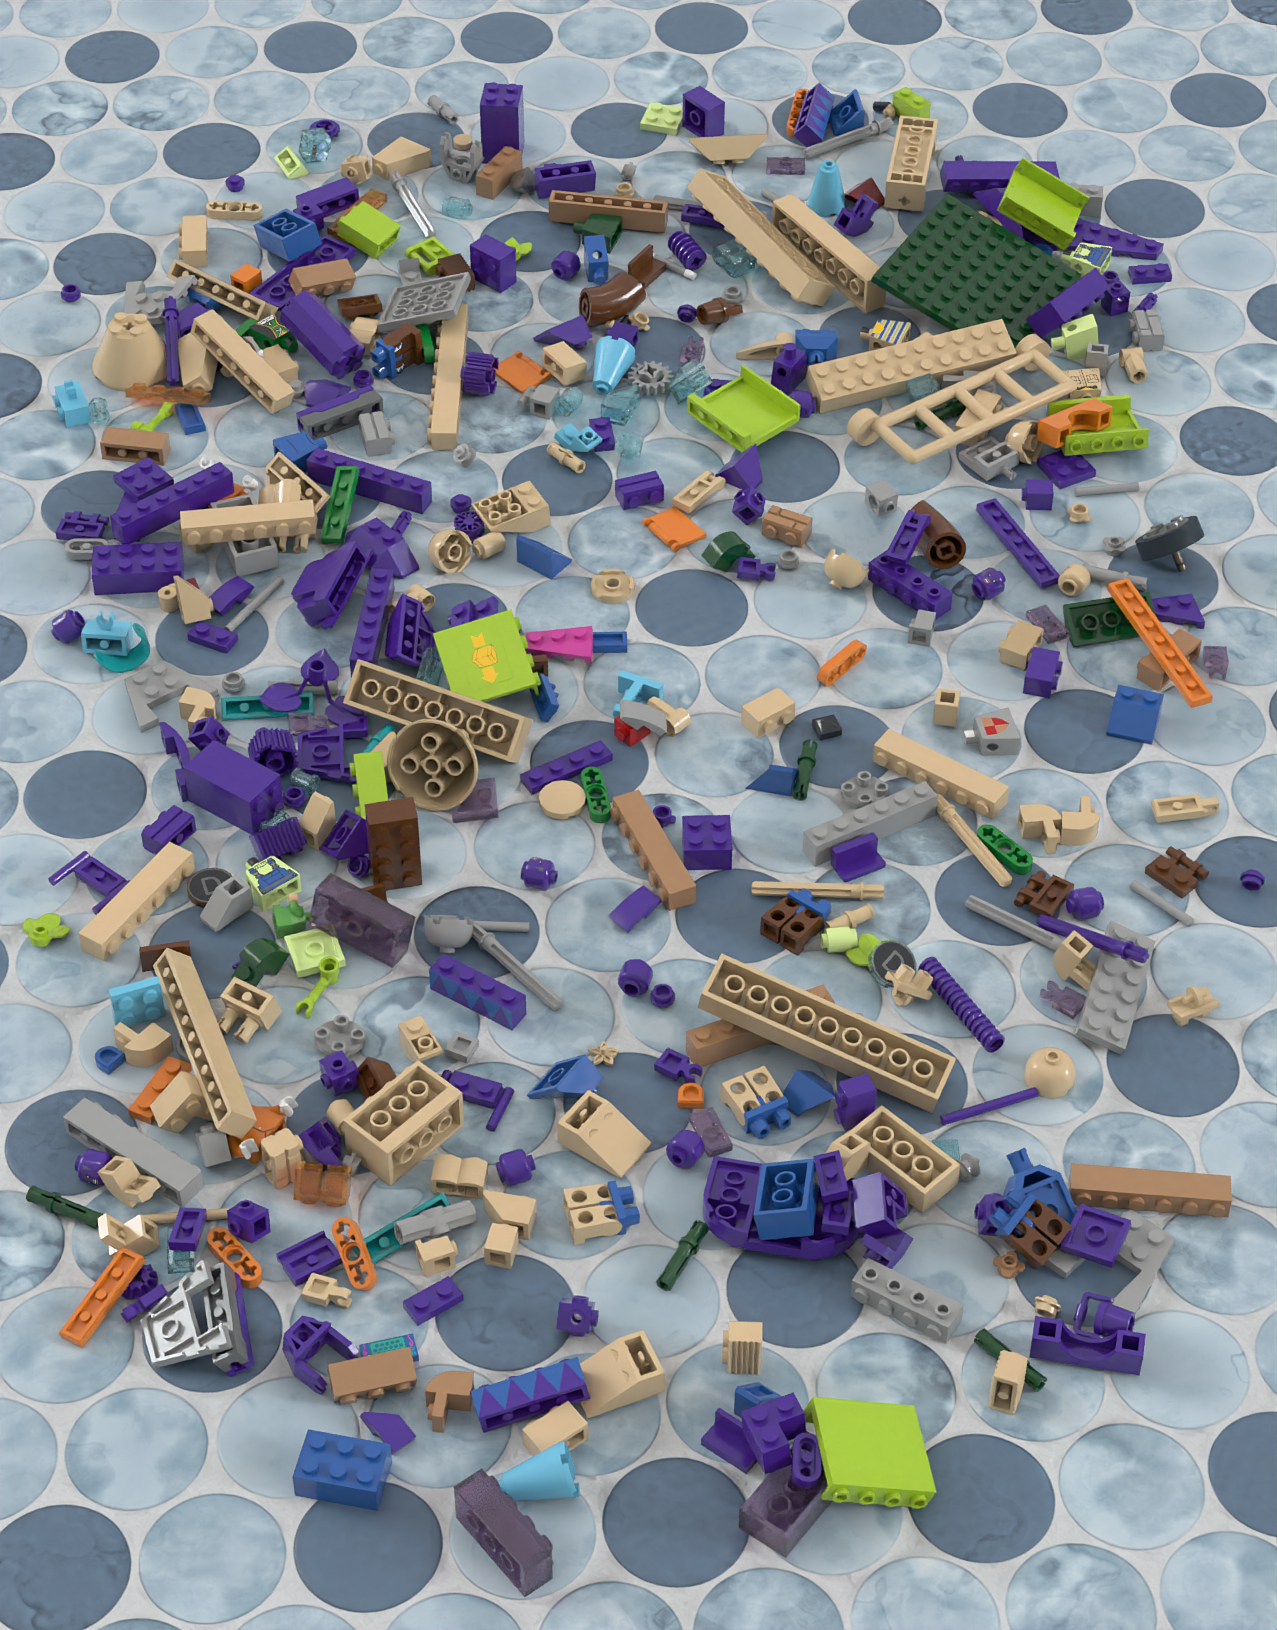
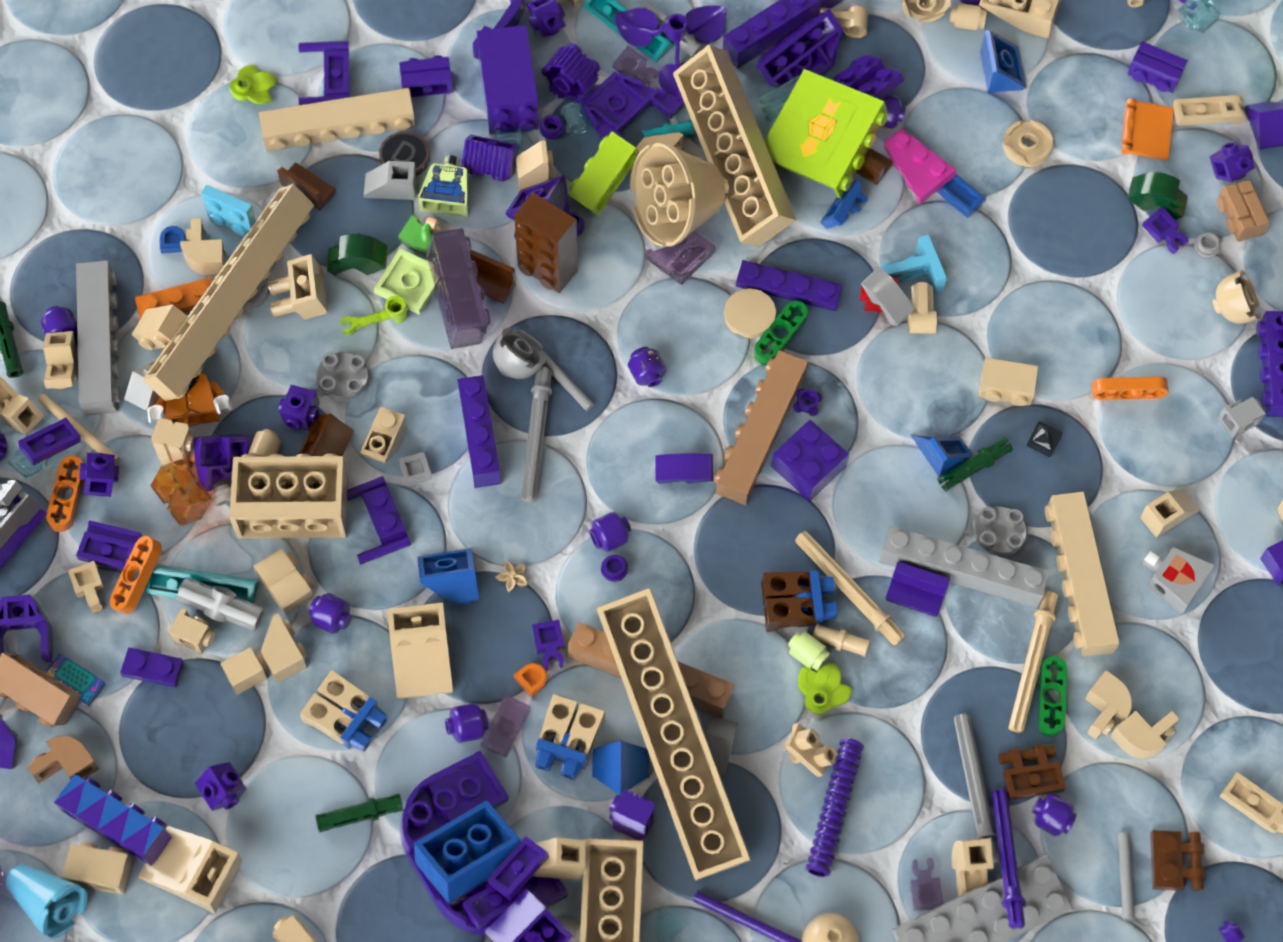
camera: 45 degrees right, 20 degrees up
tile [868,940,917,989] -> none

